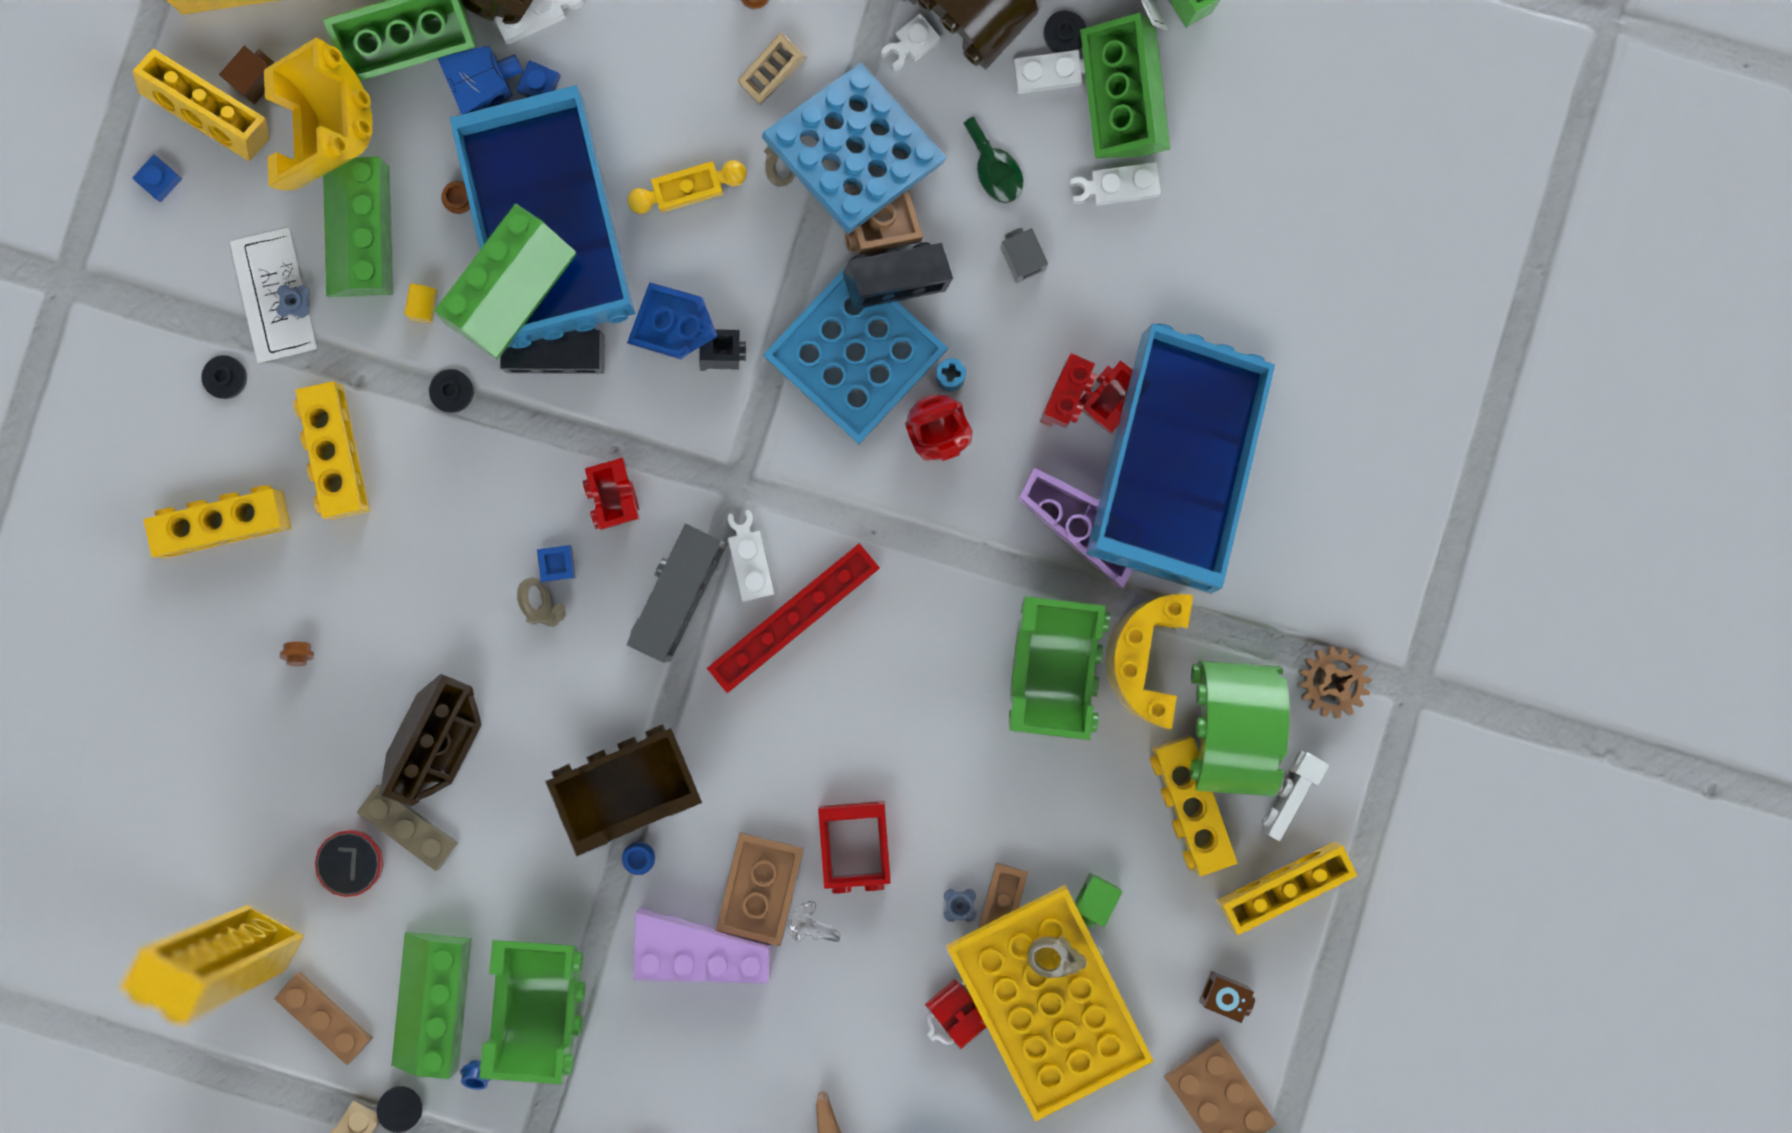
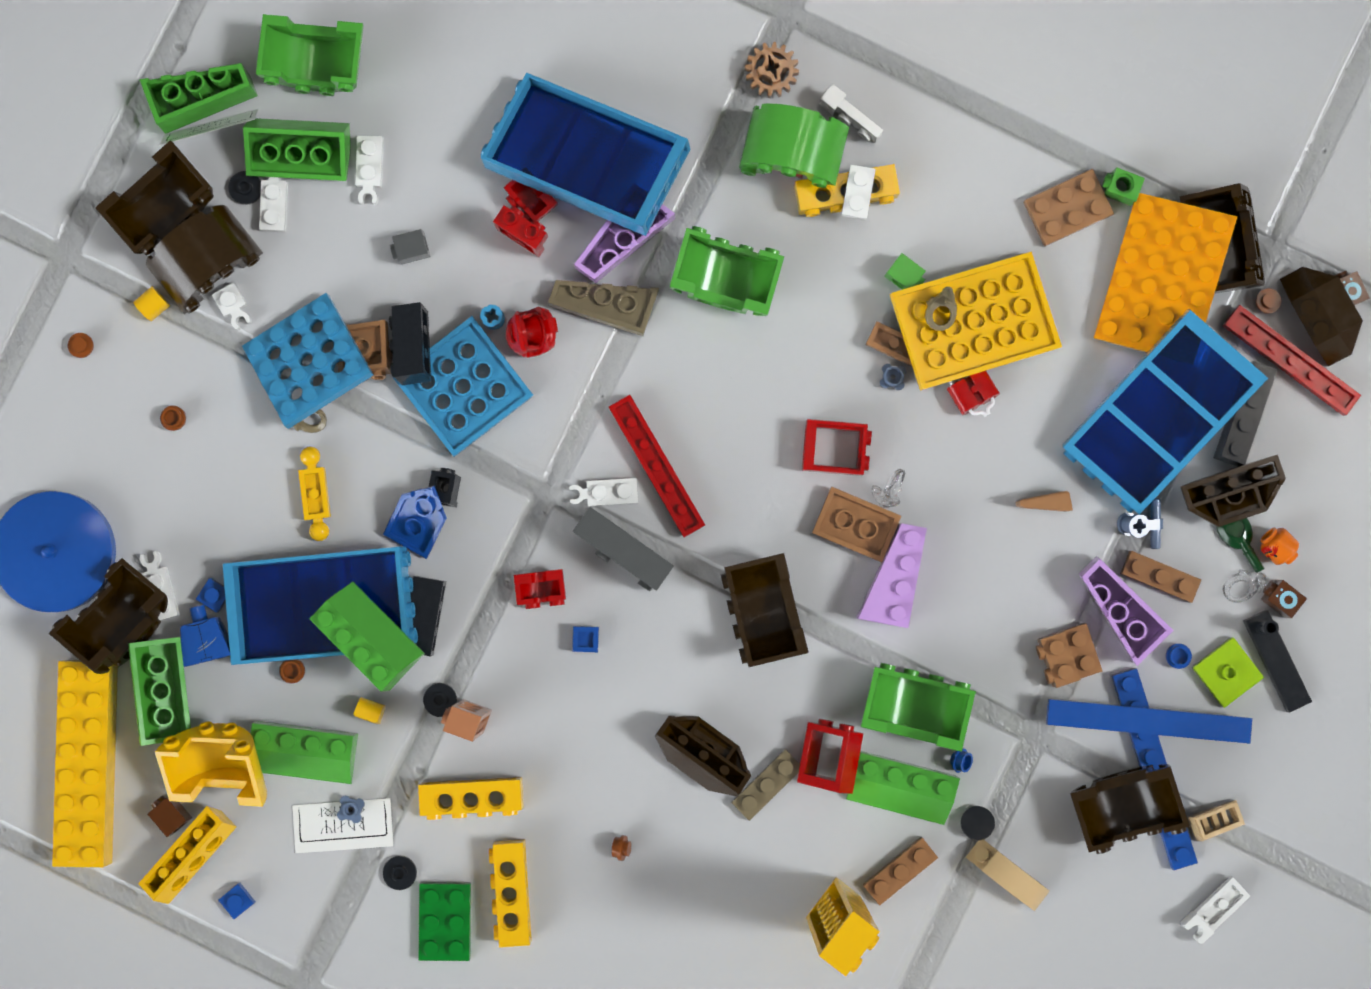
camera: 80 degrees left, 0 degrees up
black tile [315,830,384,897] -> none
dark tan piece [517,577,566,627] -> none
blue plate [622,842,656,875] -> none
tan slope [737,32,807,104] -> none
dark green piece [963,117,1023,203] -> none
yellow cylinder [1105,594,1193,729] -> none
reddish brown brick [1199,971,1255,1023] -> none
yellow brick [1216,841,1358,935] -> none
none -> bright green cylinder [256,14,364,96]
none -> green plate [419,882,471,961]
none -> nougat brick [441,699,492,742]
none -> dark tan wing [548,280,659,336]
none -> red window [797,719,864,794]
none -> white plate [841,165,875,220]

